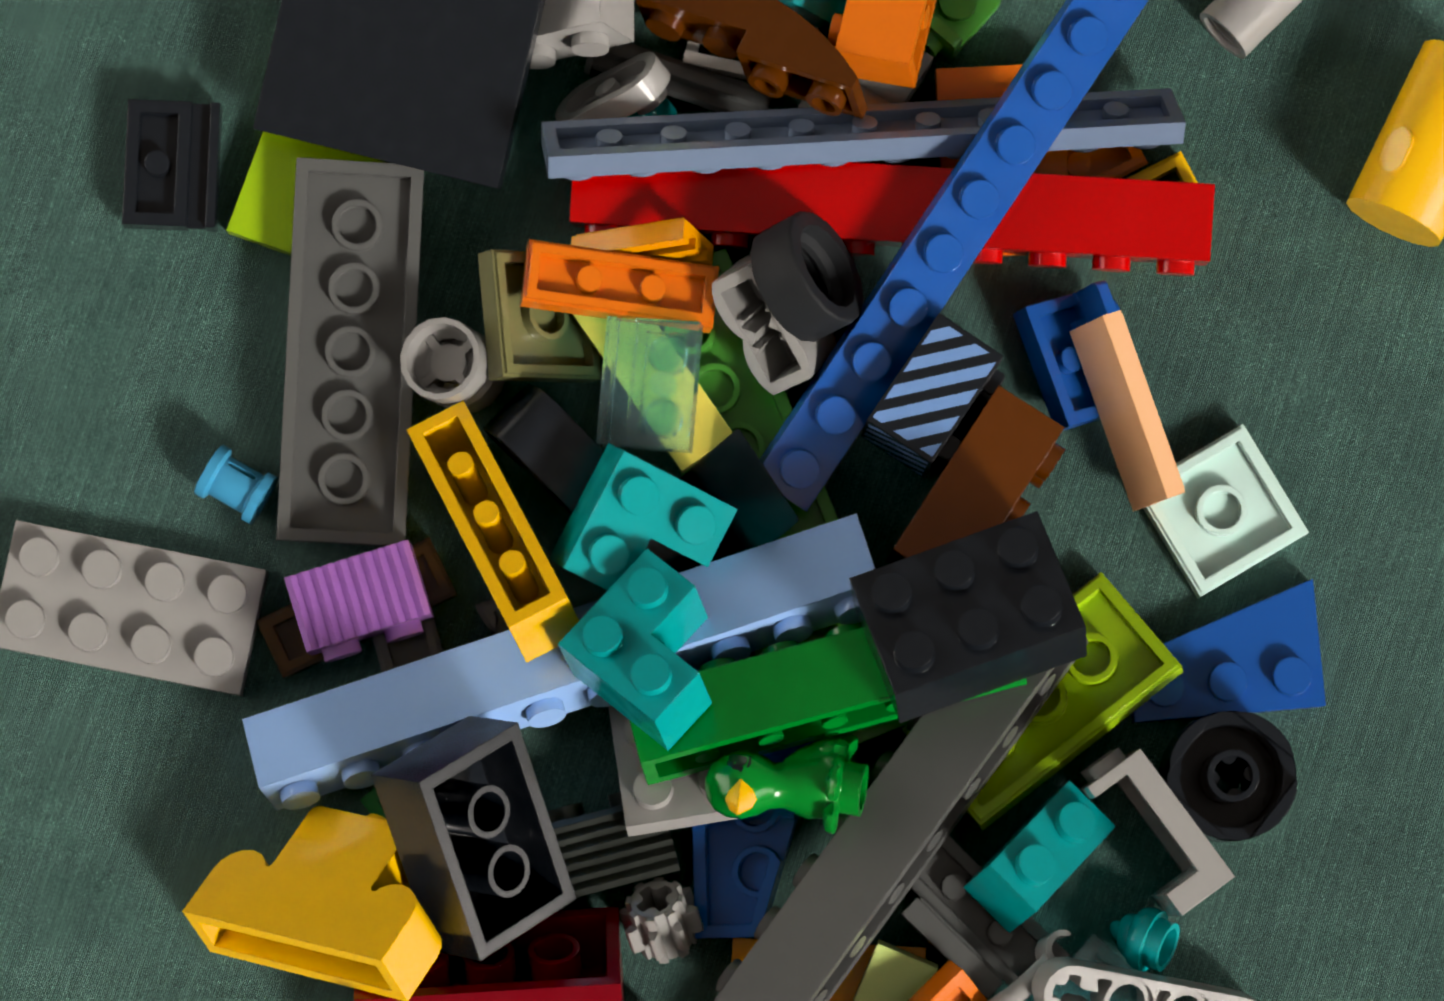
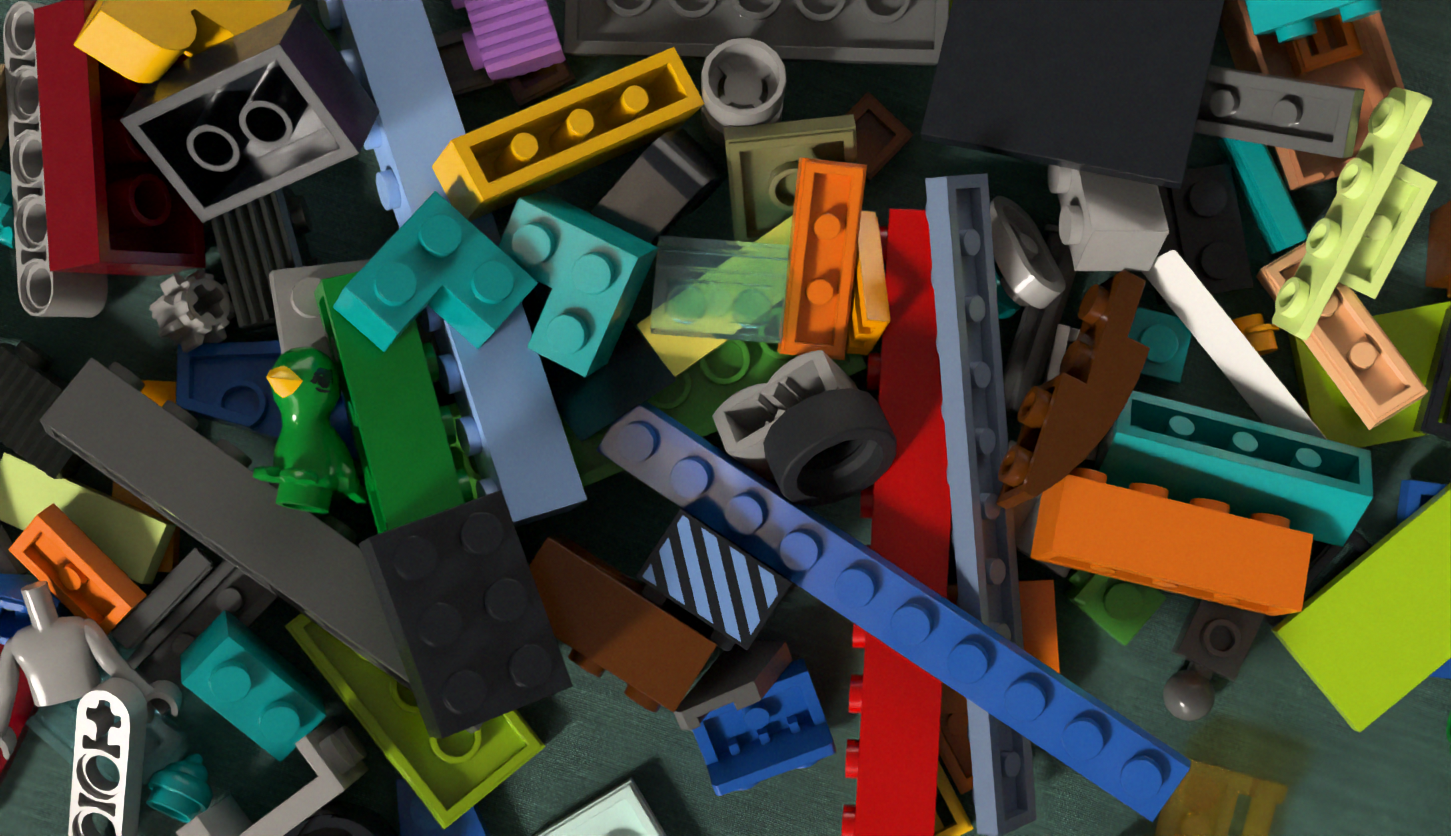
camera: 100 degrees right, 5 degrees up
light nougat tile [1069,310,1185,512] -> none
none -> dark grey tile [674,640,792,731]
none -> reddish brown tile [846,92,913,183]

